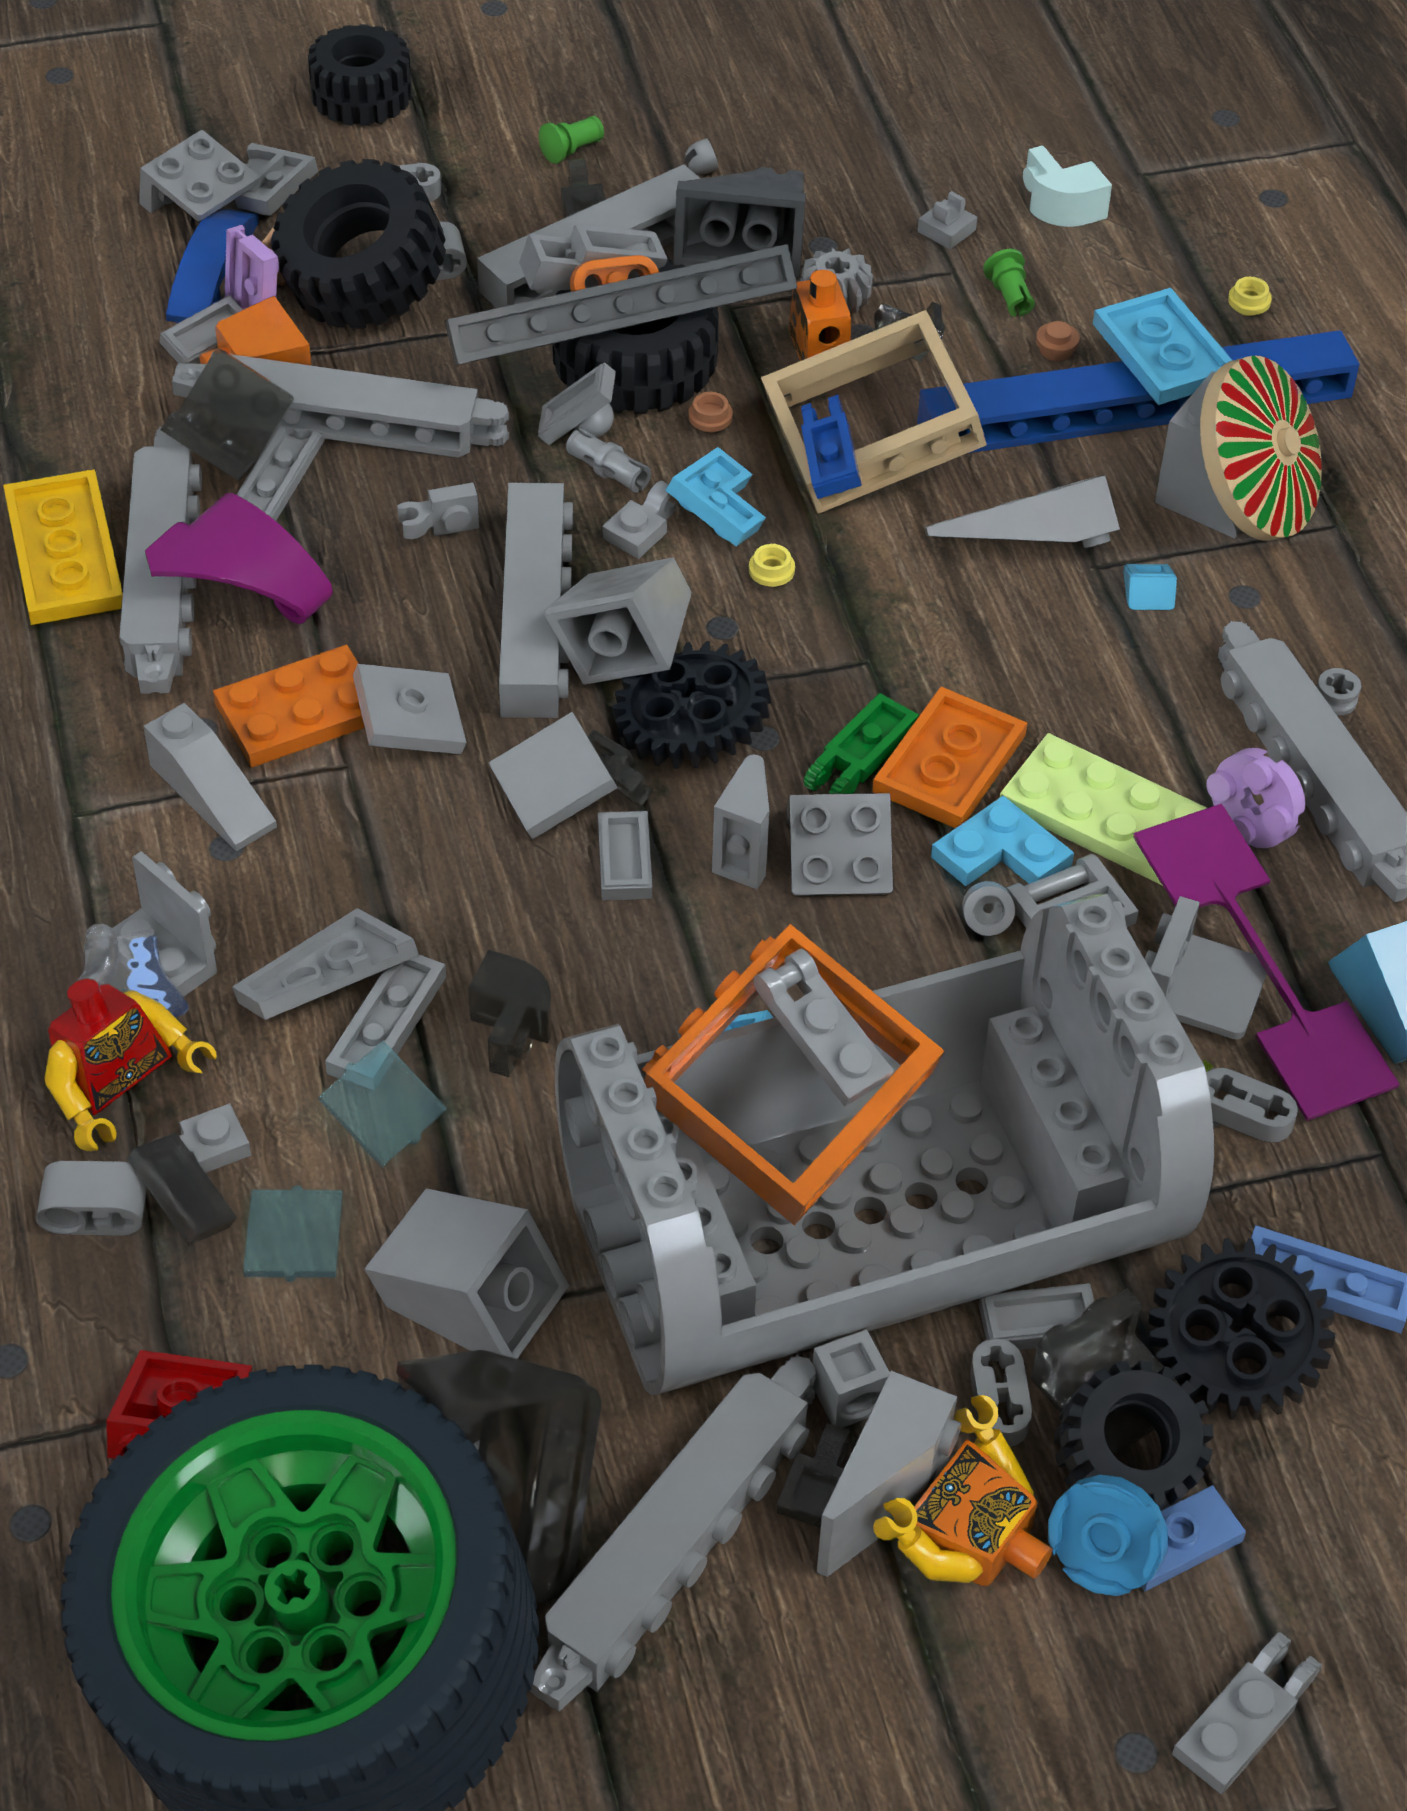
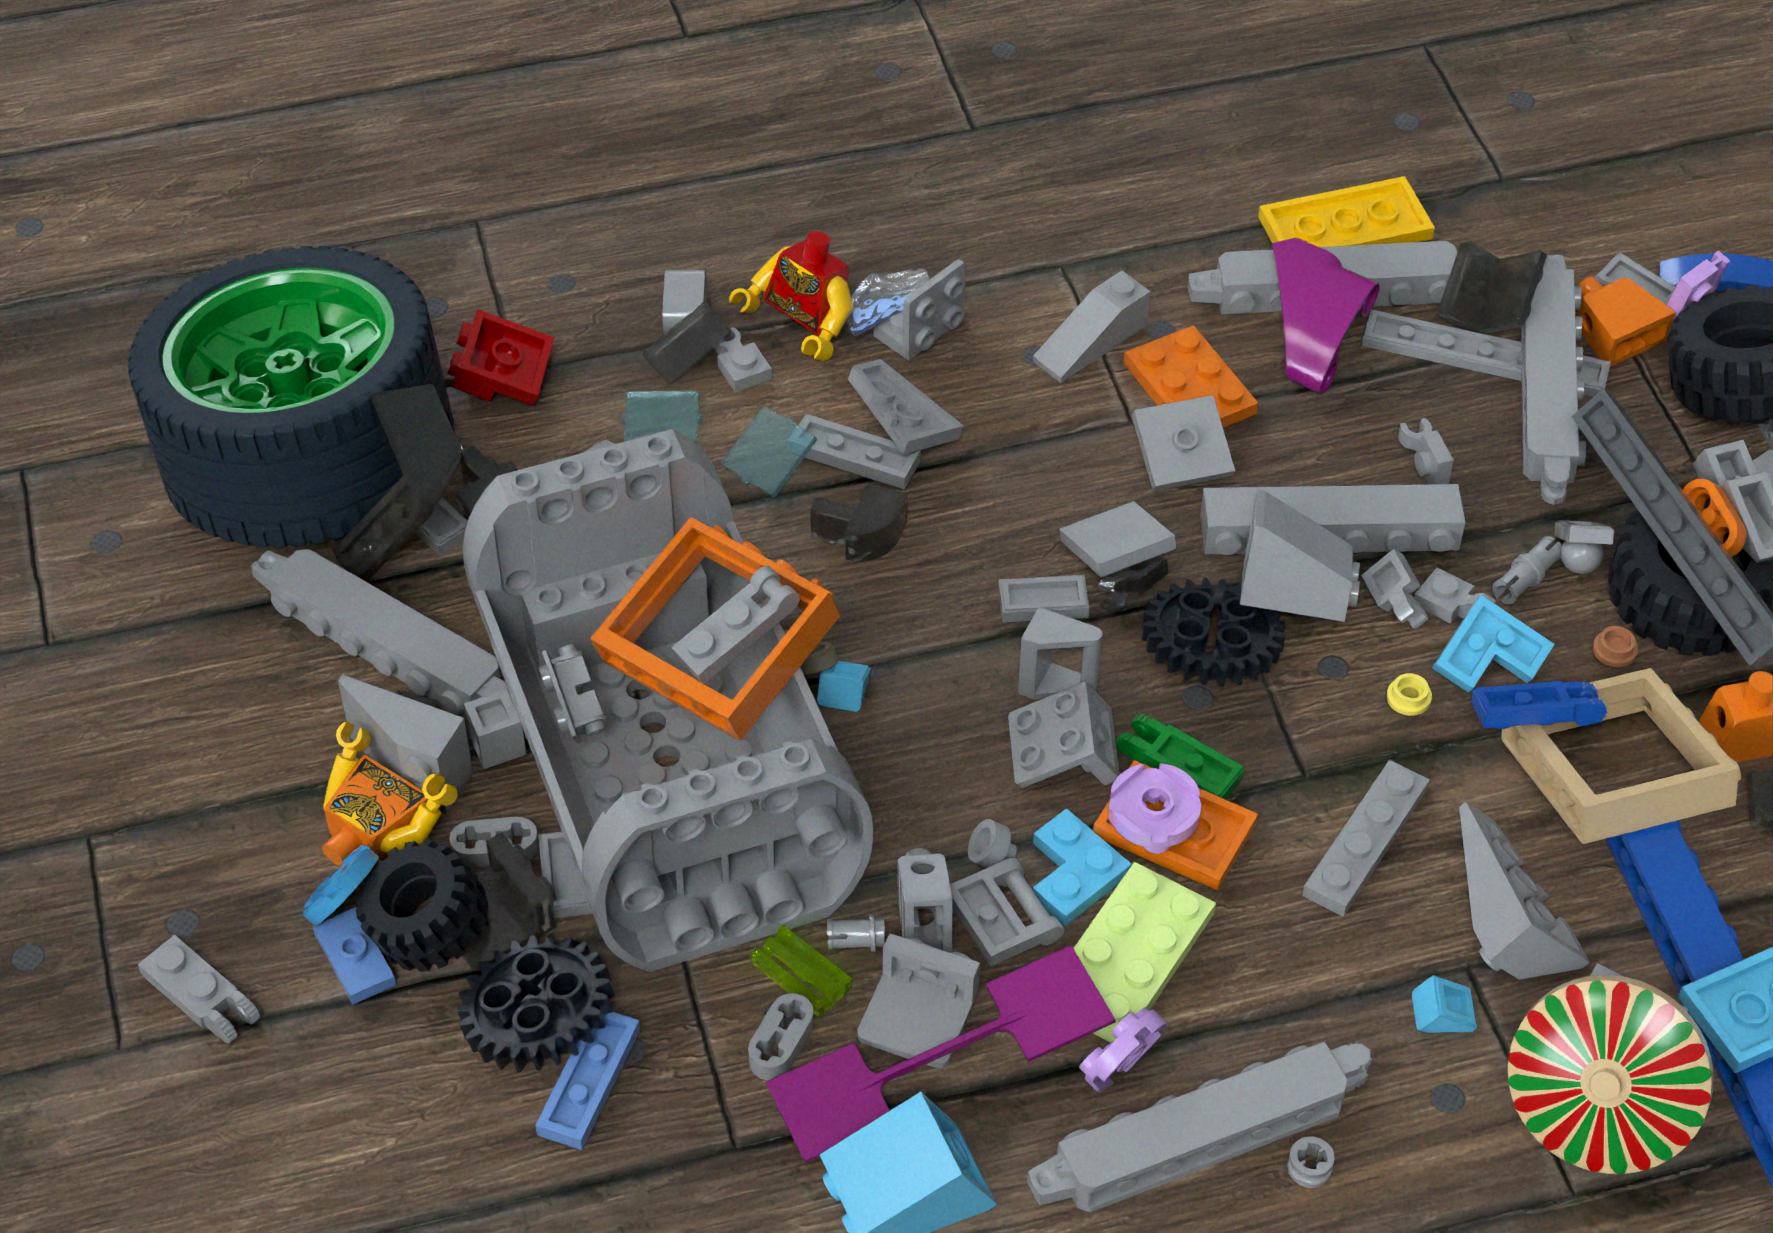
camera: 90 degrees right, 0 degrees up
none -> light grey hinge [539,644,606,744]
none -> lavender plate [1108,763,1201,854]
none -> light grey plate [1302,760,1430,917]
none -> light grey plate [1361,549,1428,629]

